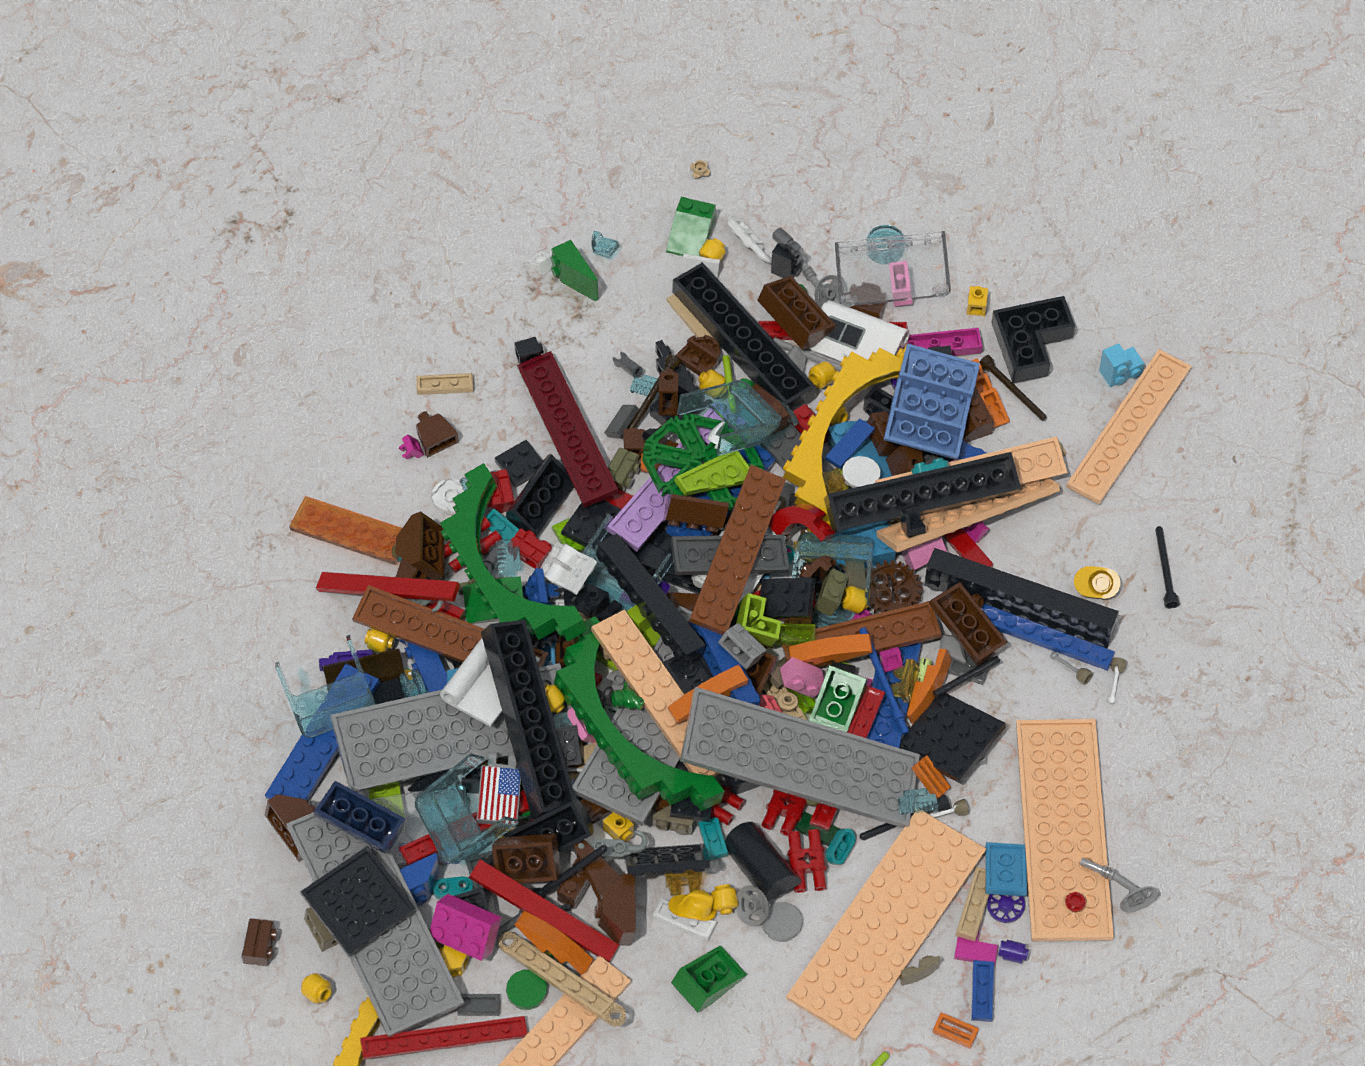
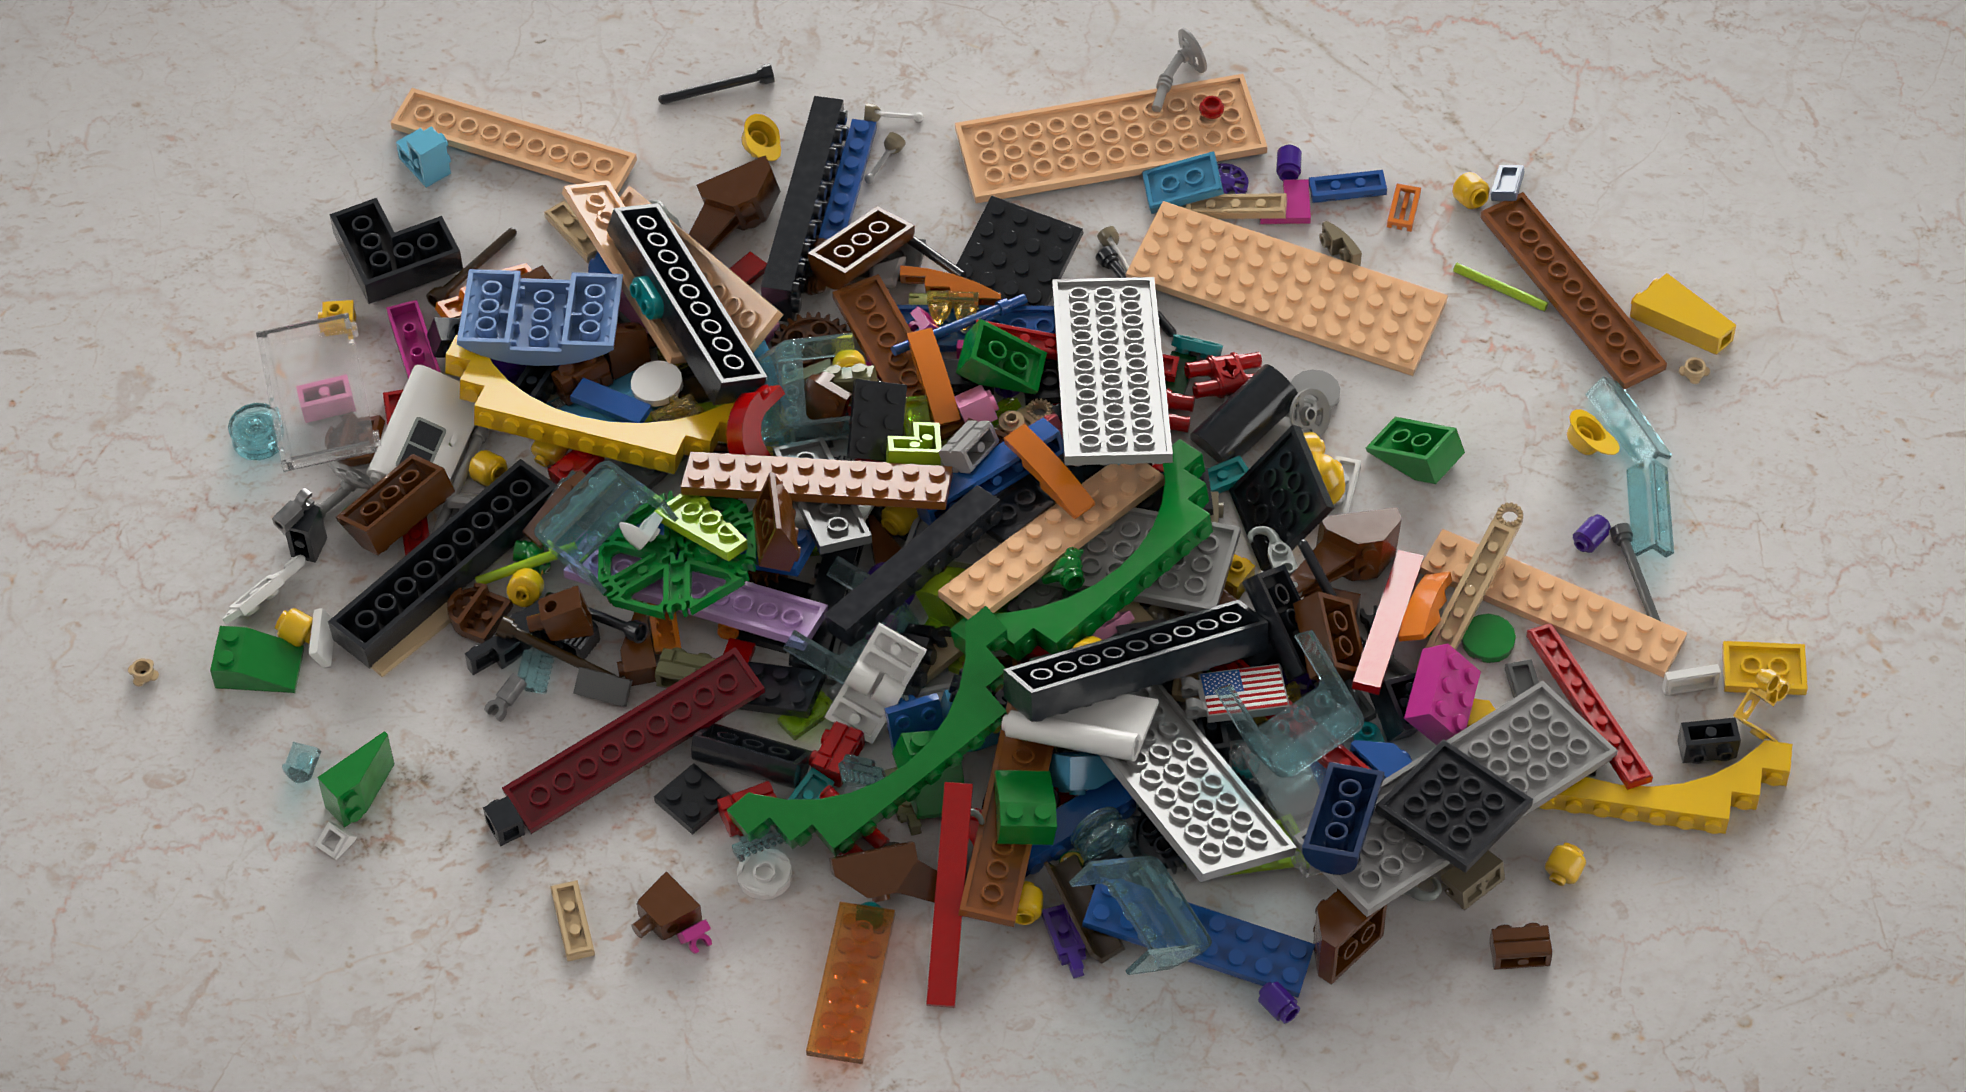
camera: 100 degrees left, 5 degrees down
clear light blue piece [897,788,938,815] -> none
black panel [900,505,926,537] -> none
orange tile [911,756,951,800] -> none
none -> reddish brown slope [649,155,781,253]
none -> green slope [994,770,1057,845]
none -> dark purple brick [1258,981,1300,1024]

